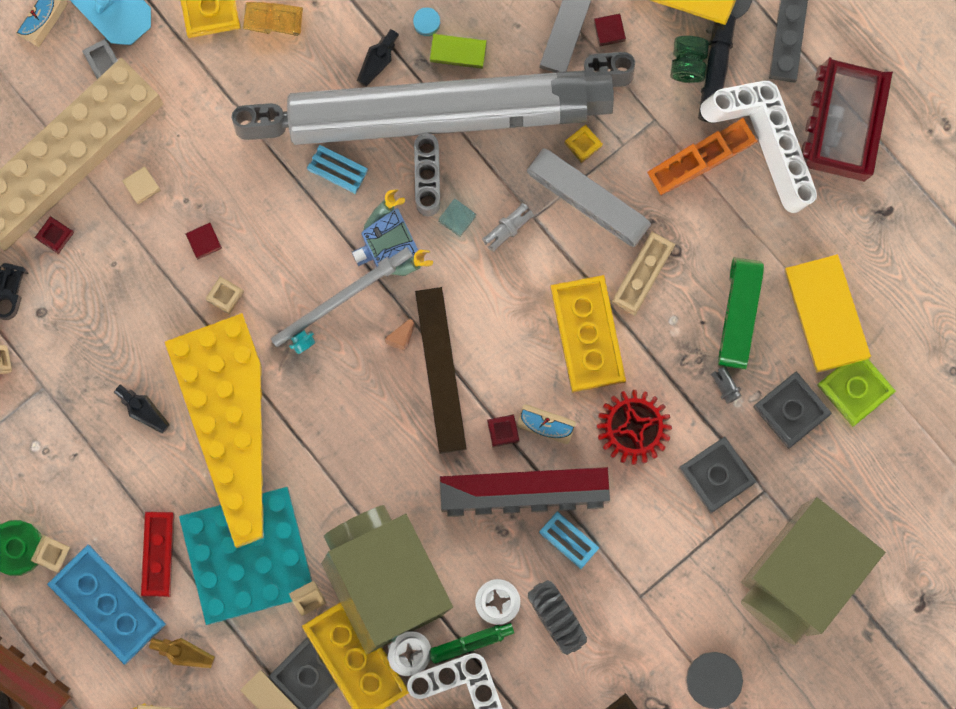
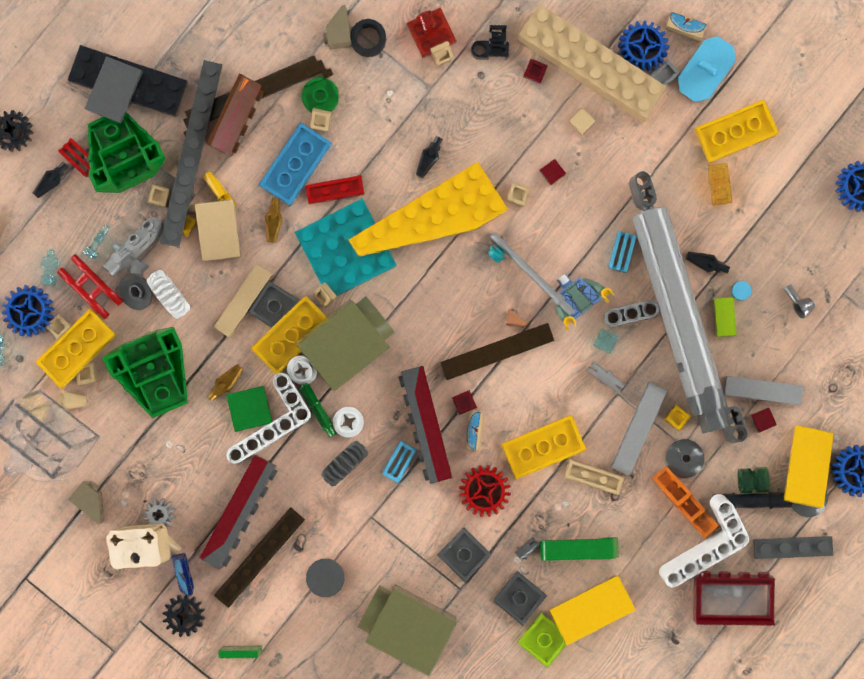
camera: 80 degrees right, 5 degrees up
none -> blue gear [618,20,669,72]
none -> dark grey dish [665,439,704,478]

